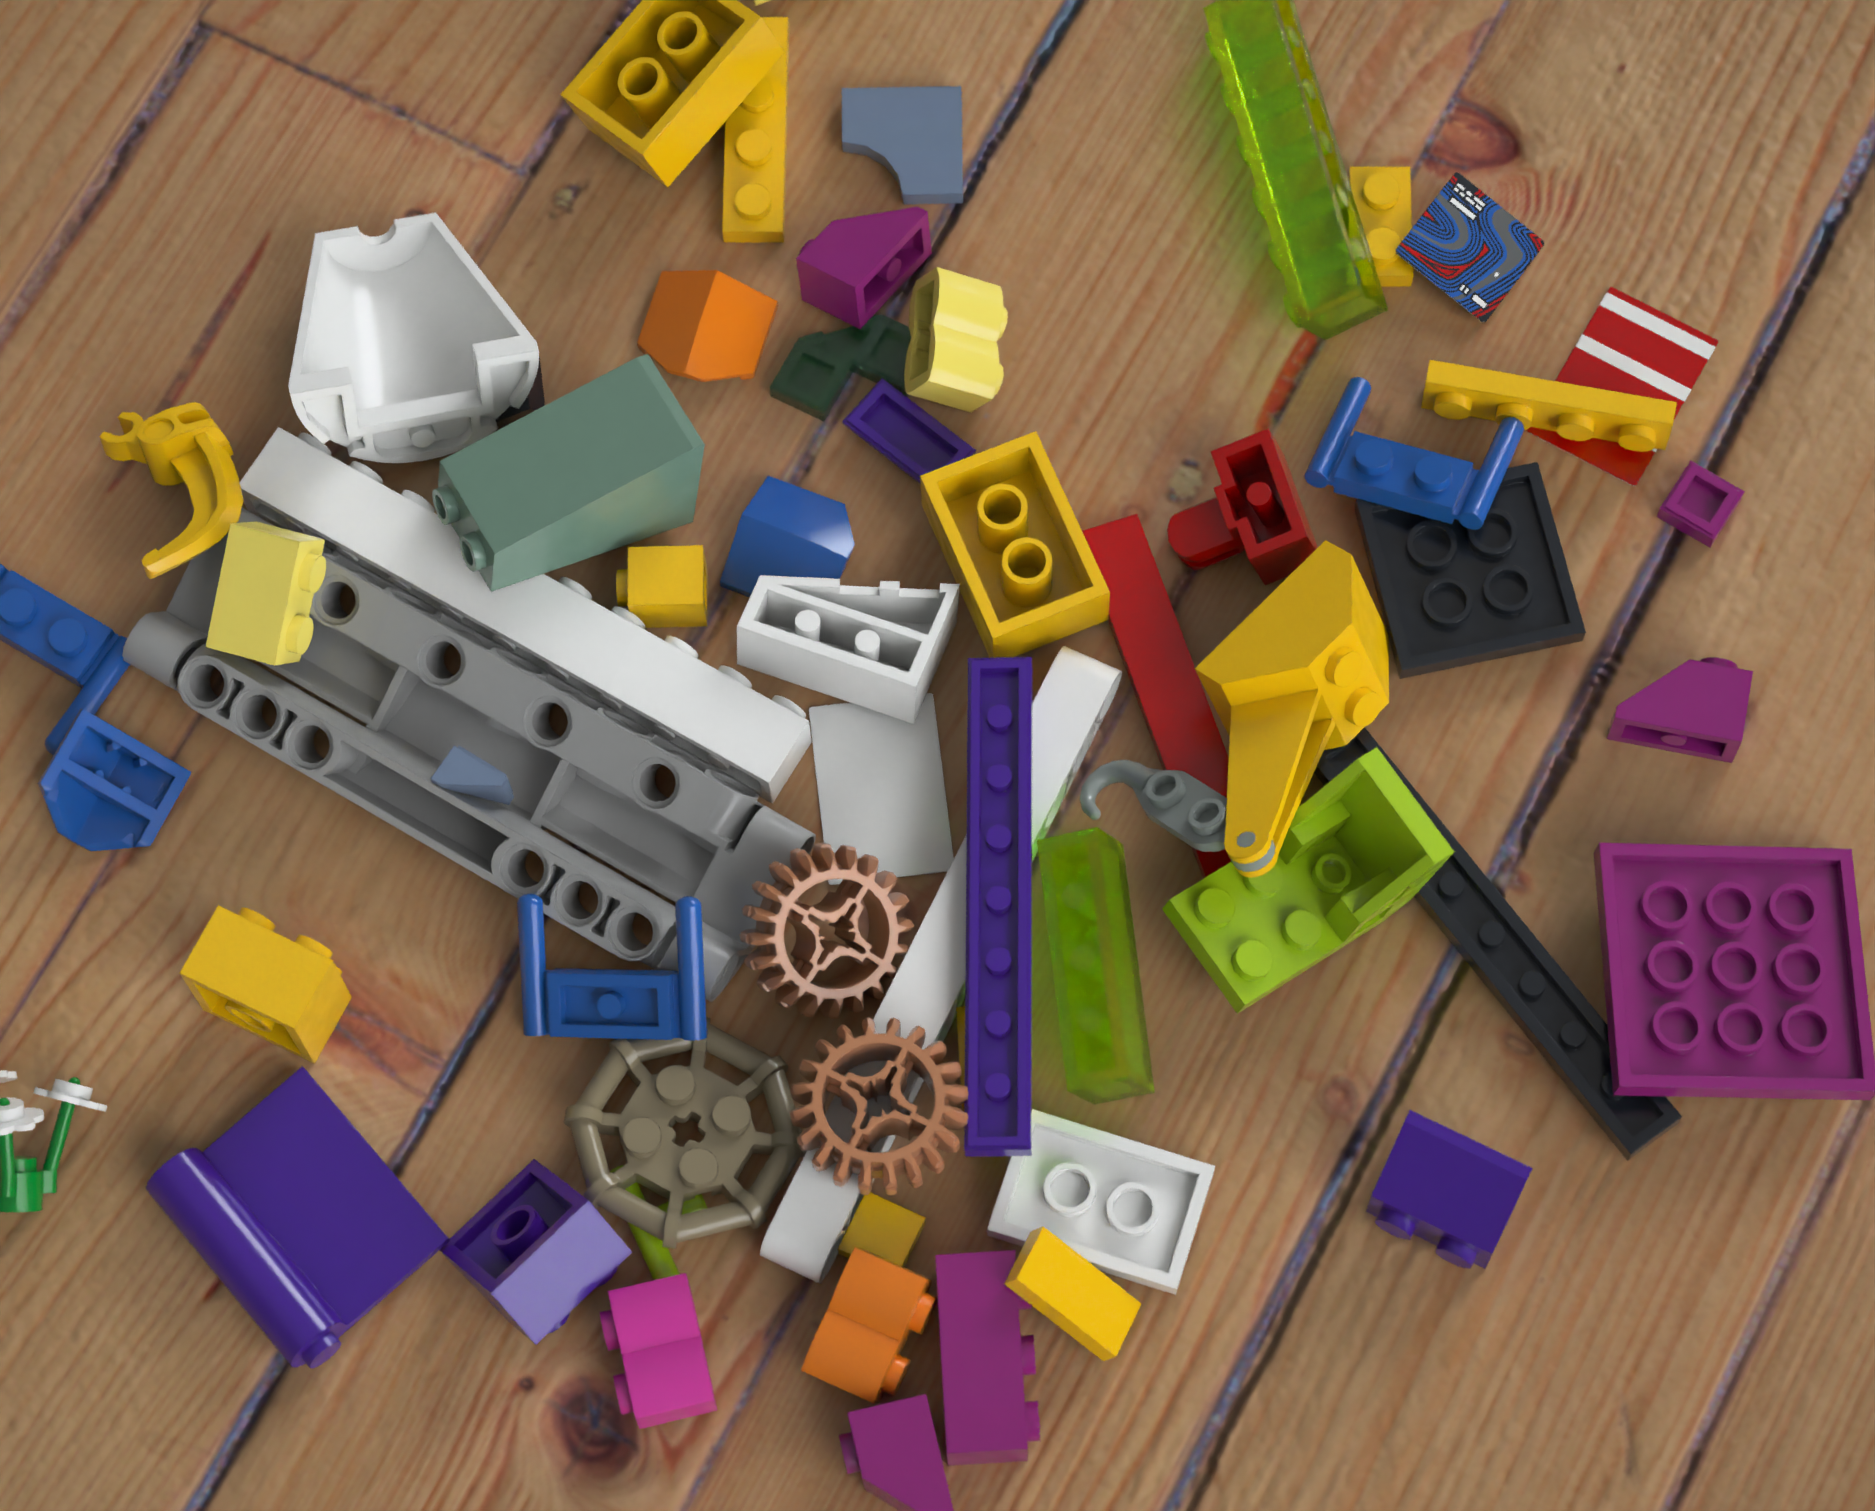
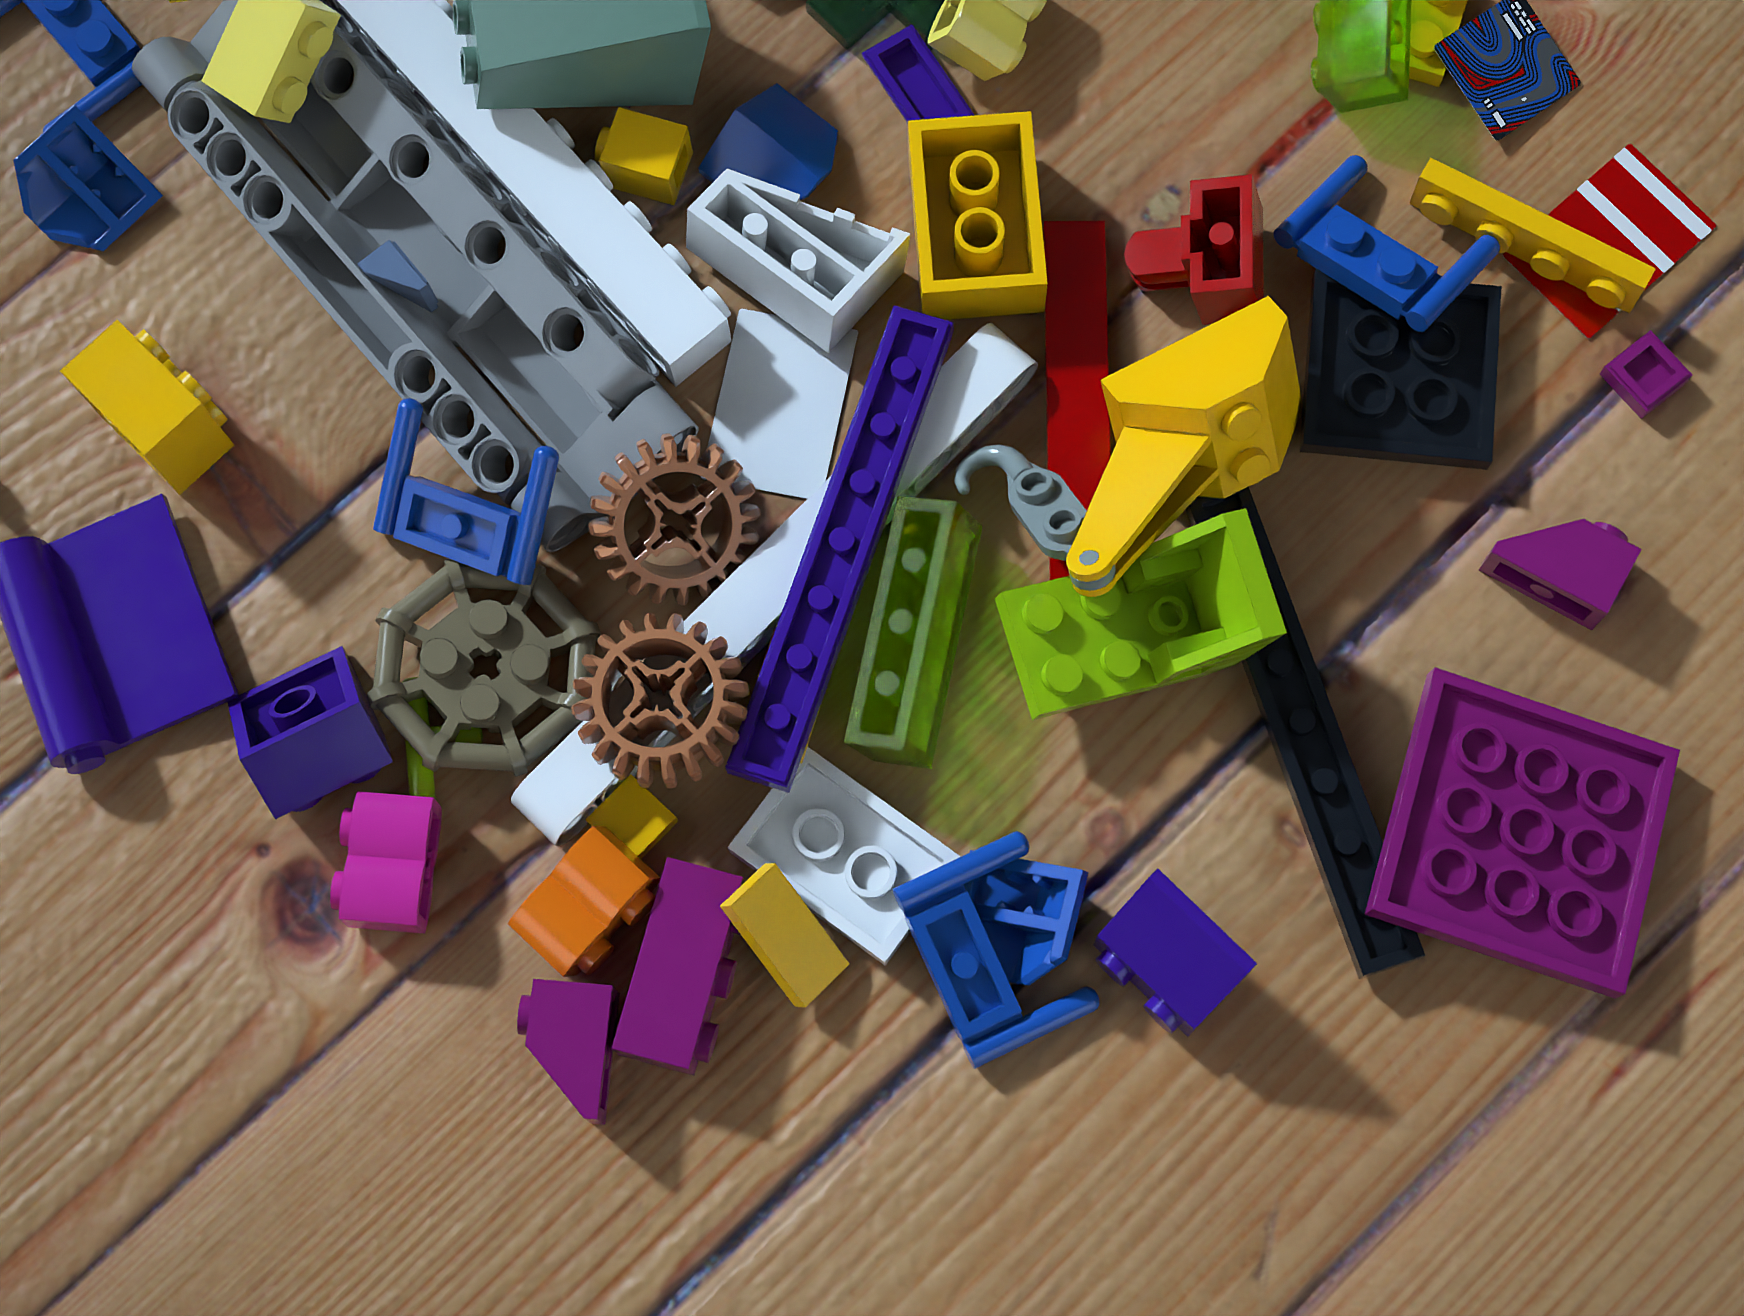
camera: 20 degrees right, 5 degrees up
none -> blue plate [892,831,1100,1069]
none -> blue slope [964,850,1089,986]

